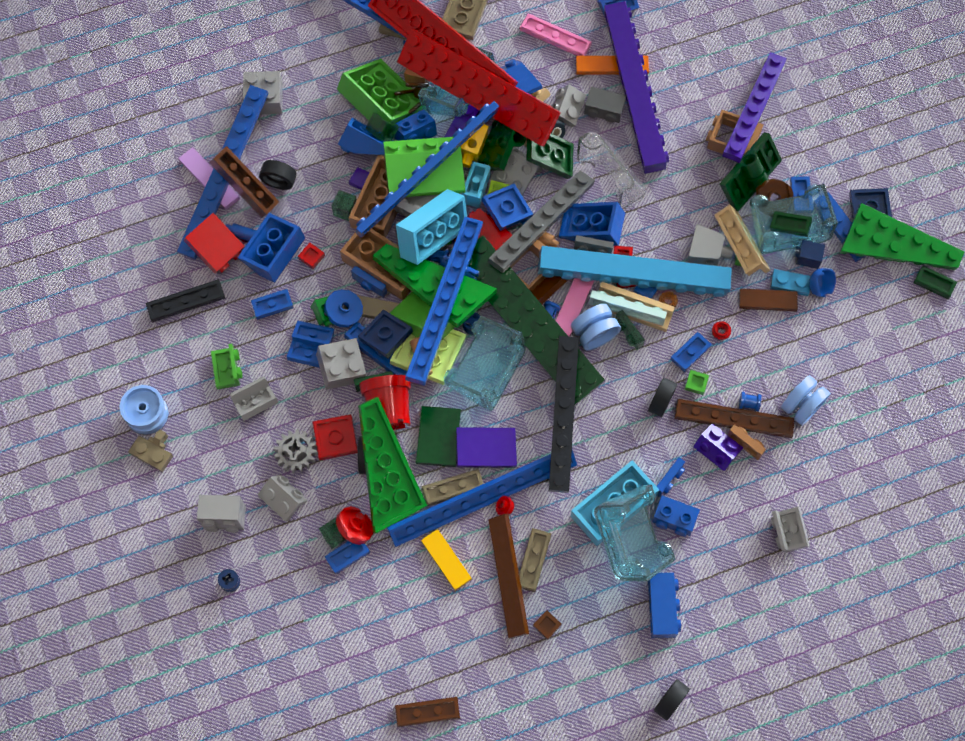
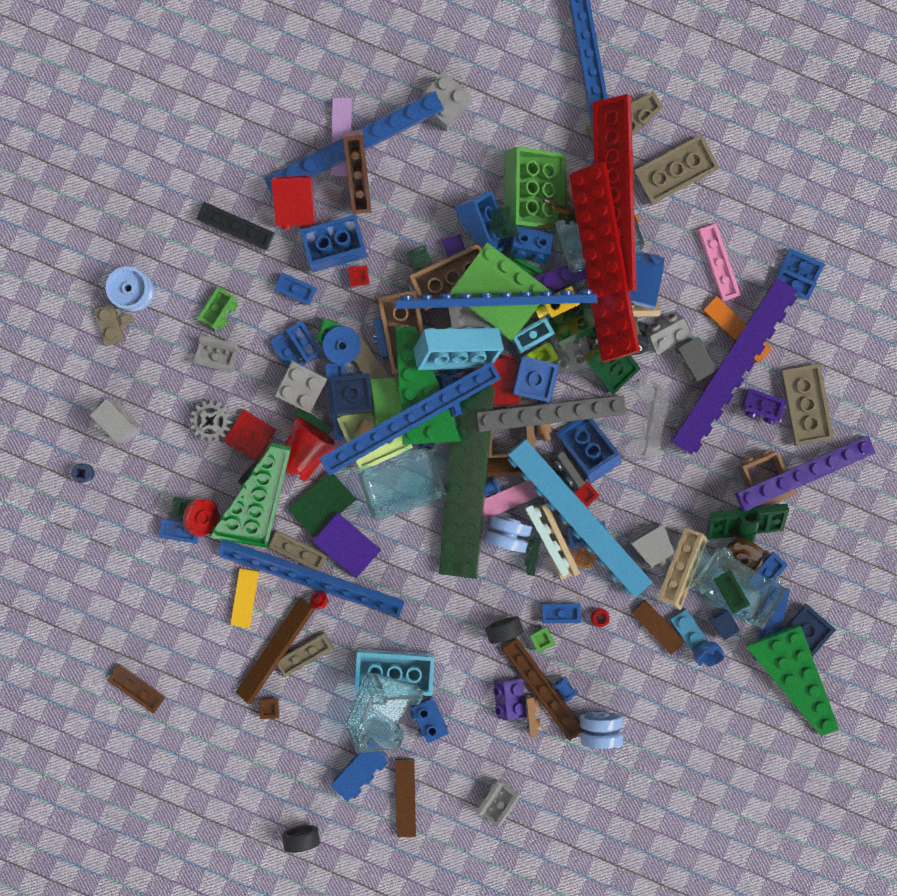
camera: 45 degrees right, 20 degrees up
blue cylinder [225,223,256,242] -> none
light grey bracket [258,475,307,522] -> none
black tyre [259,160,297,190] -> none
black plate [548,336,579,493] -> none
blue plate [656,457,685,497] -> none
dark green tile [913,265,957,300] -> none
none -> reddish brown tile [395,759,416,837]
none -> dark purple bracket [741,388,786,425]
none -> dark tan plate [780,363,834,446]

